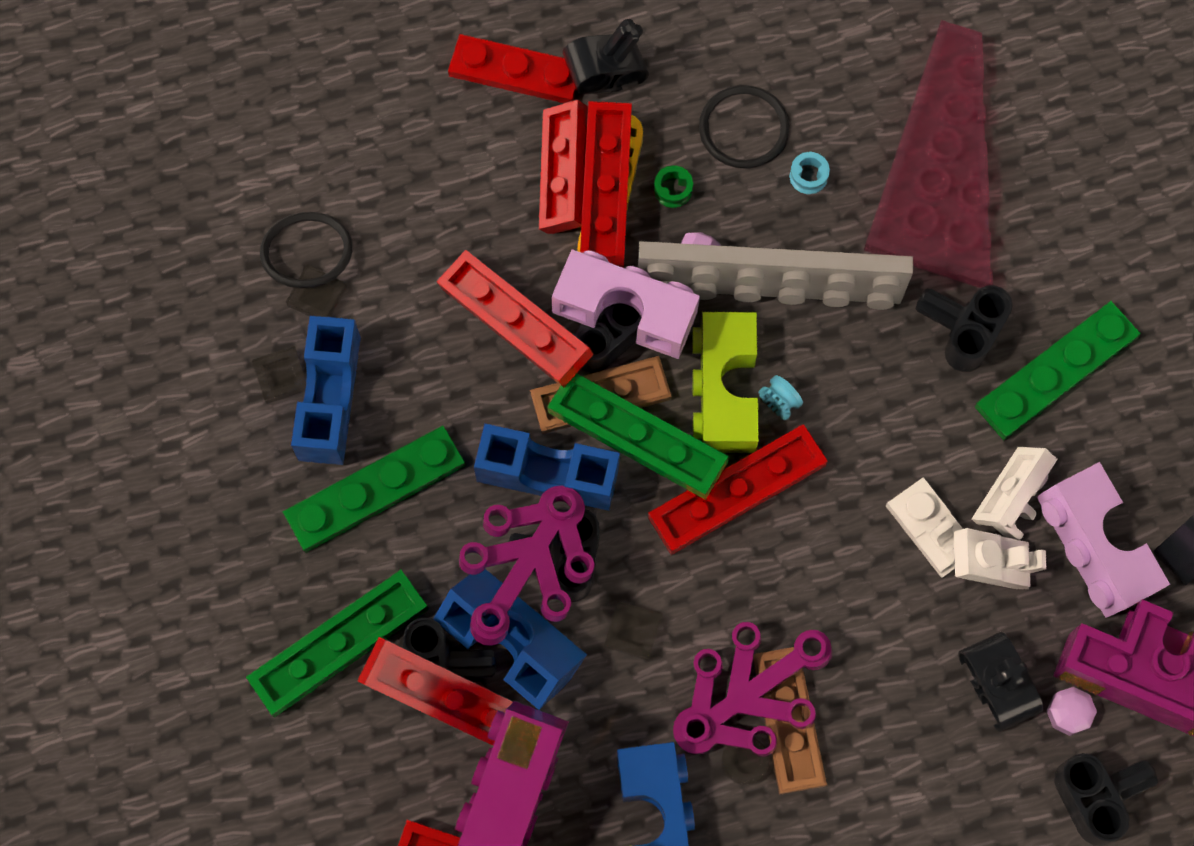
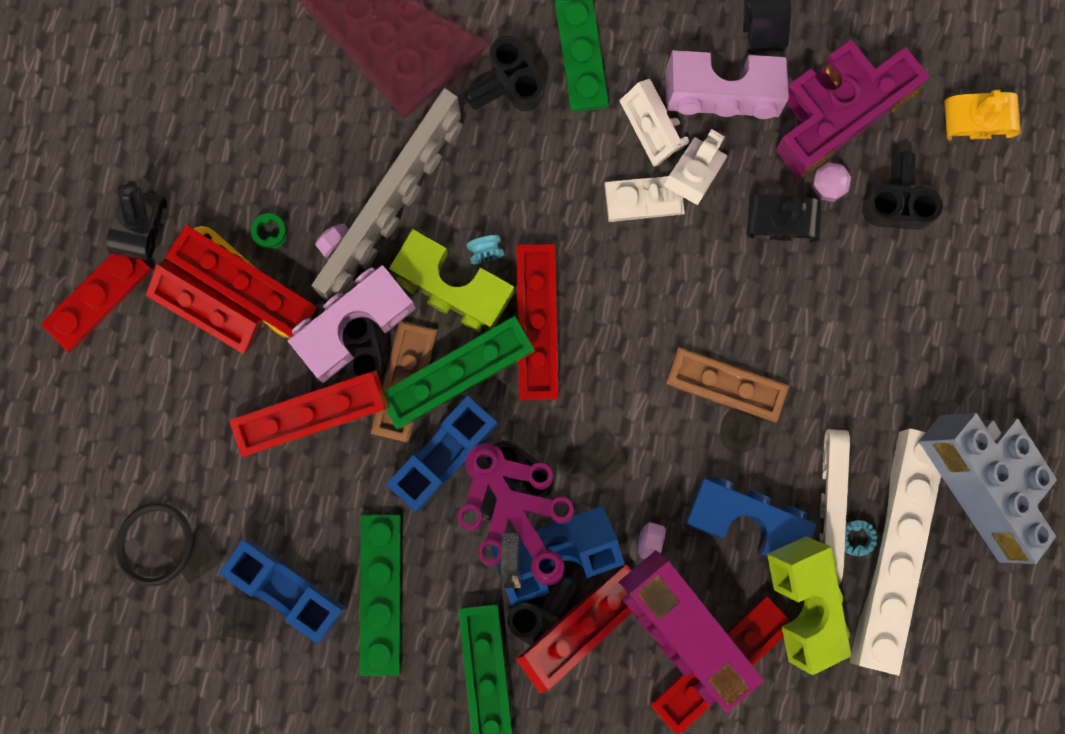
camera: 60 degrees left, 10 degrees up
magenta plant [673,622,832,757] -> none
black tyre [699,85,789,169] -> none
medium azure bush [789,152,830,194] -> none
none -> clear smoke tile [500,533,523,588]
none -> lavender tile [637,522,666,559]

